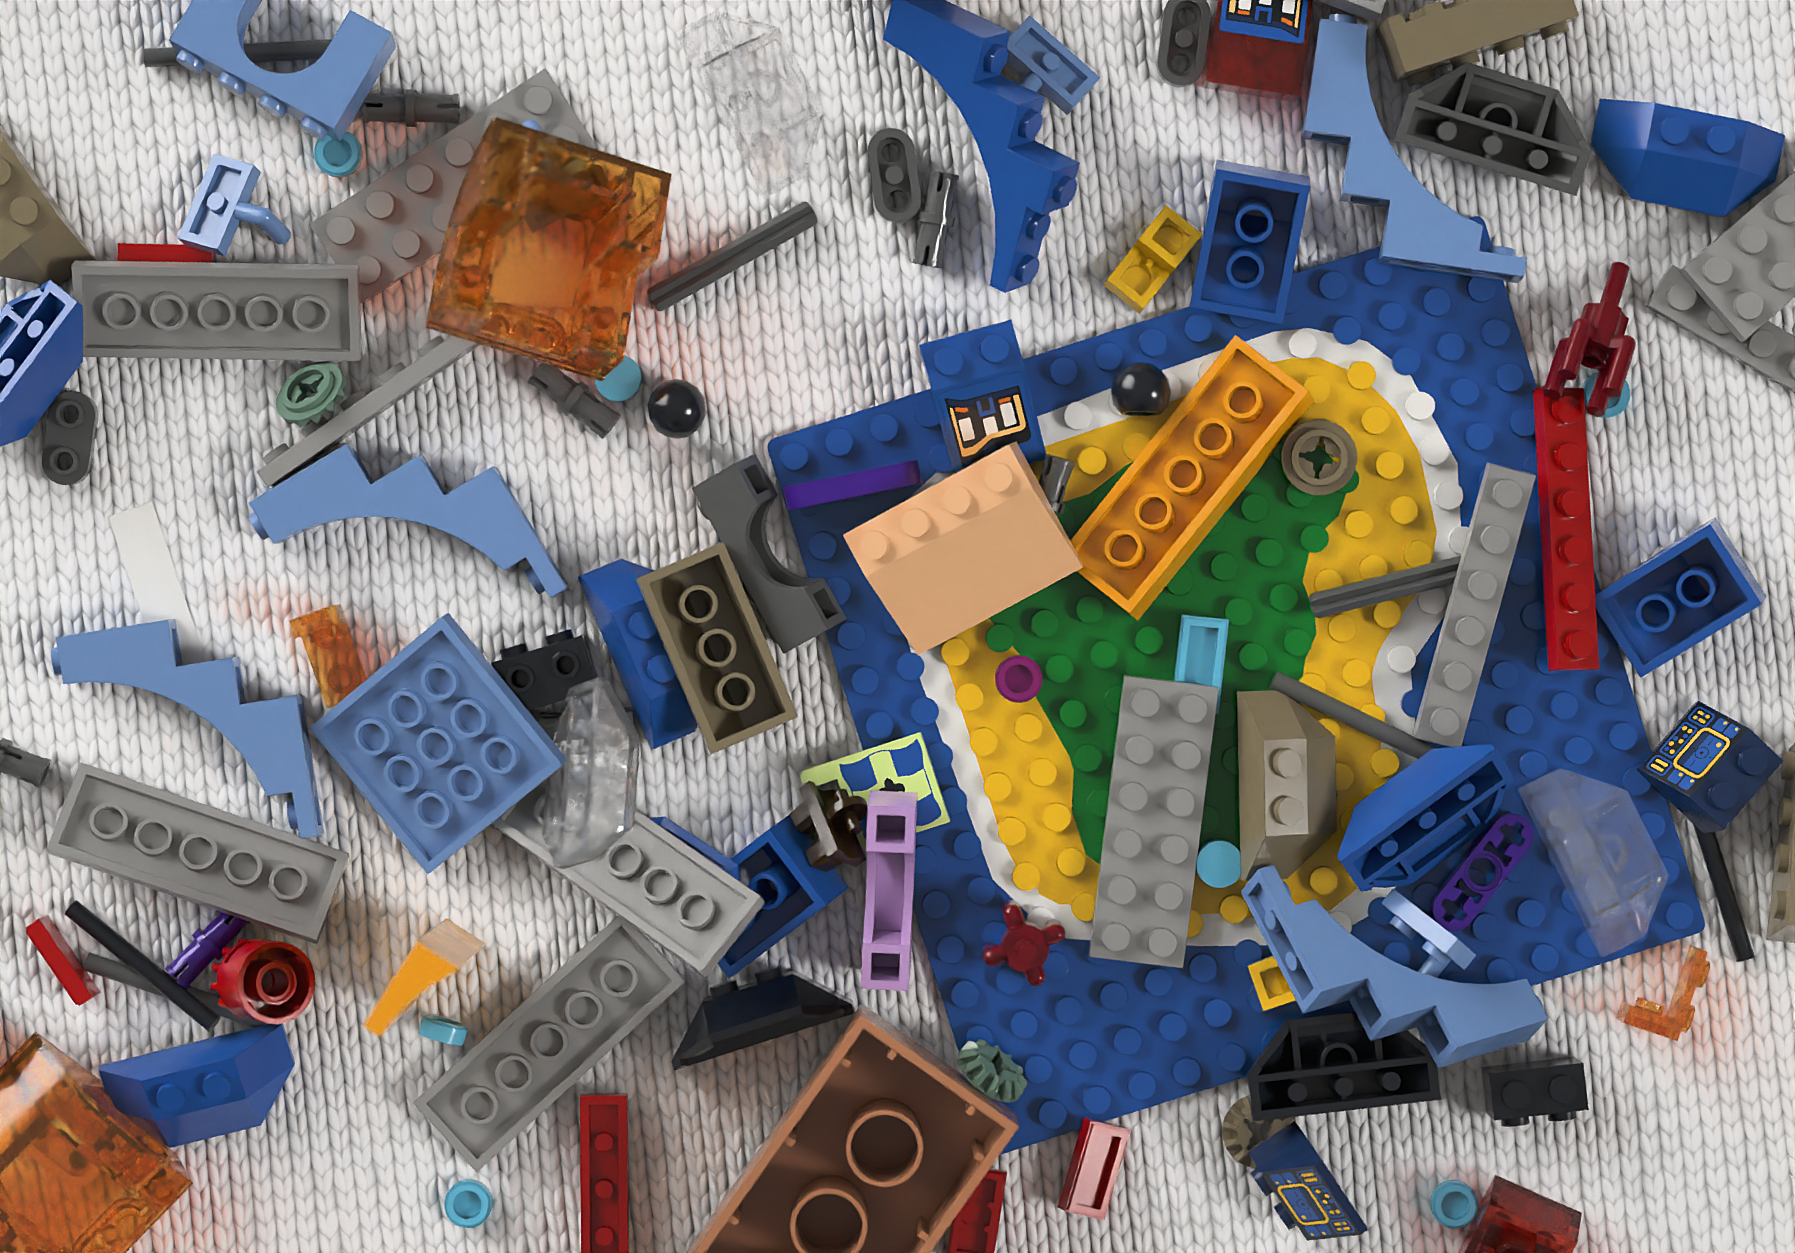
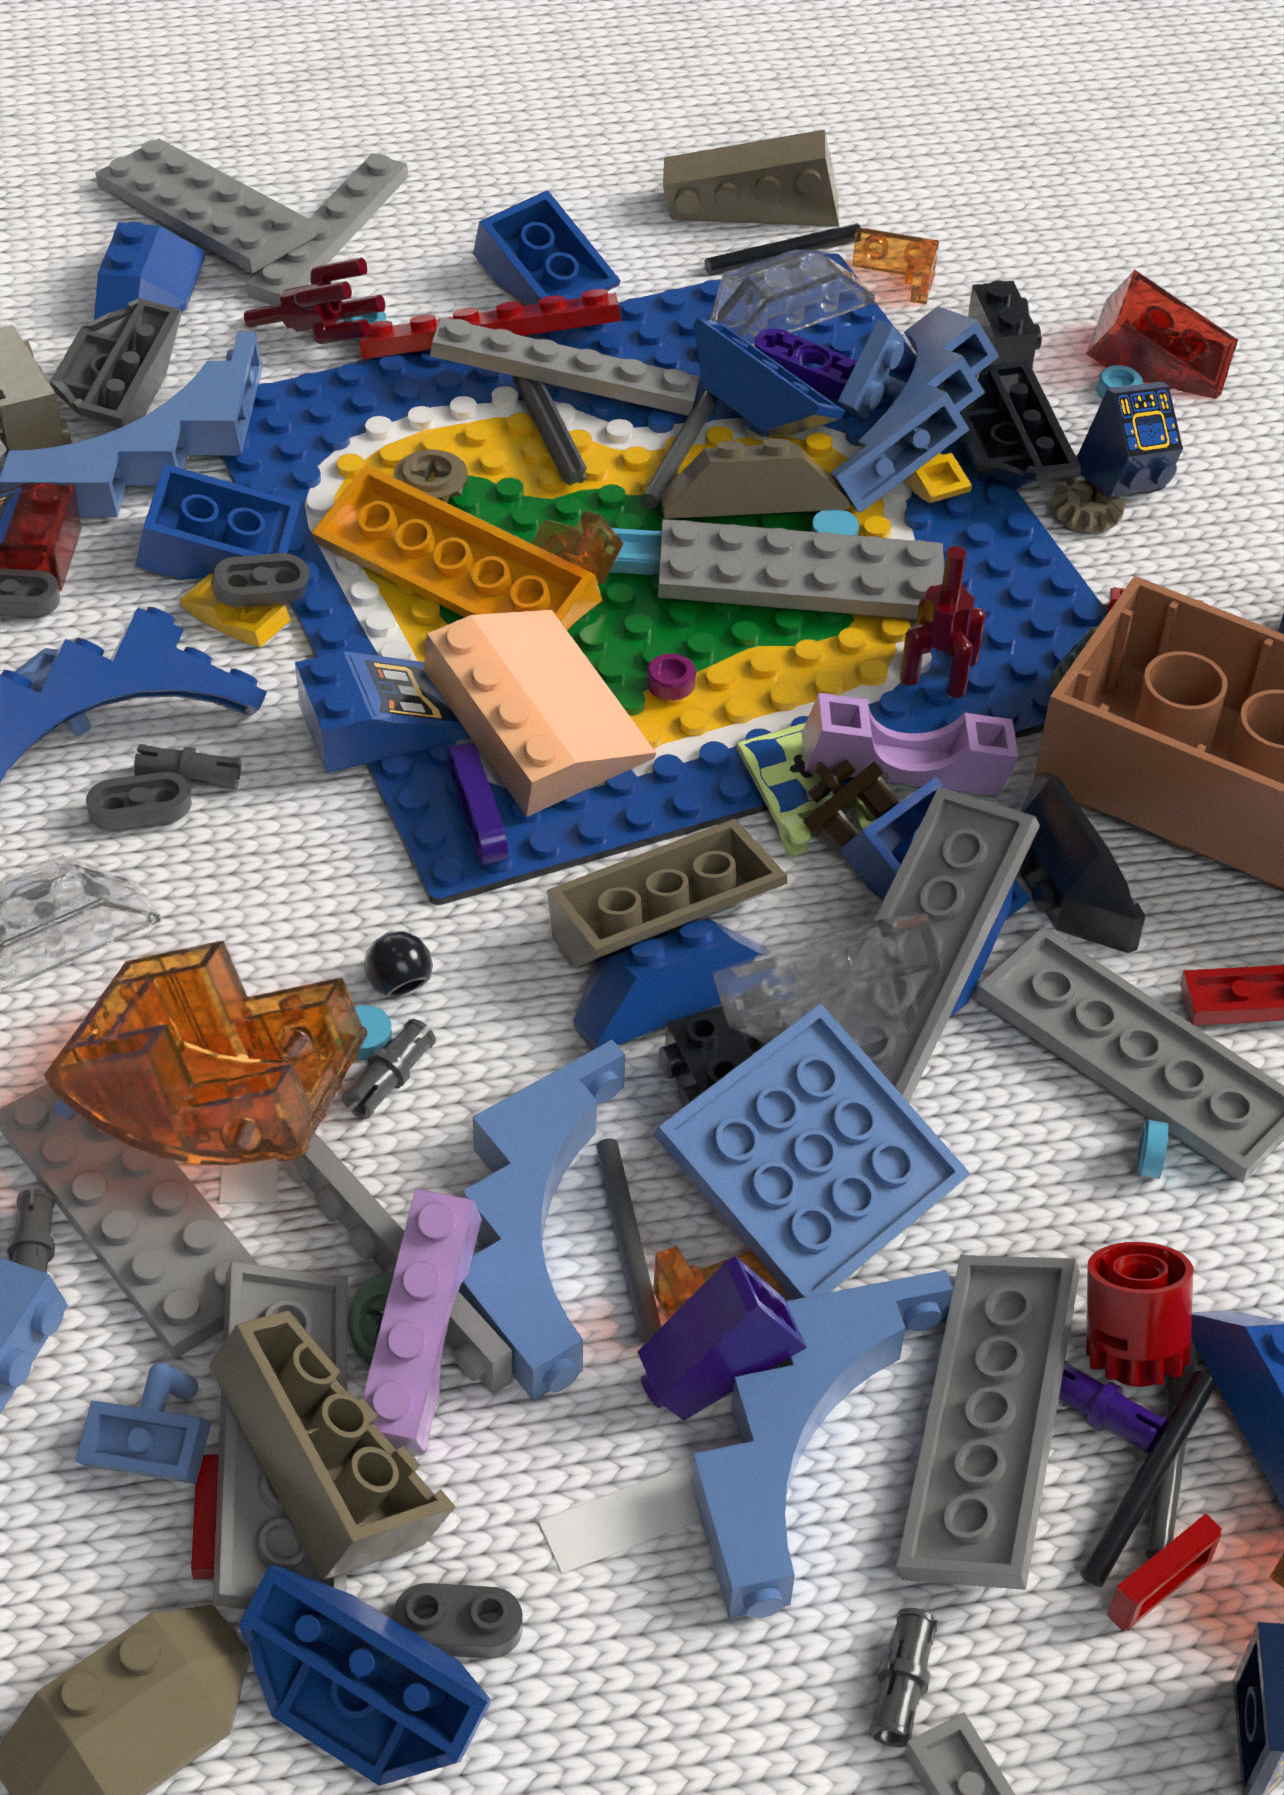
camera: 90 degrees left, 40 degrees down
medium azure tile [314,131,363,178] -> none
light orange arch [363,918,486,1037] -> none
dark grey axle [647,202,818,311] -> none
dark grey arch [692,454,847,654] -> none
black piece [1111,362,1171,416] -> none
slope [1637,701,1783,834] -> none
none -> dark tan wedge [209,1310,456,1581]
none -> dark grey plate [212,553,310,607]
none -> lavender arch [363,1188,482,1453]
none -> clear orange bracket [532,511,624,584]
none -> dark grey bar [596,1138,662,1343]
none -> dark purple slope [637,1256,807,1421]

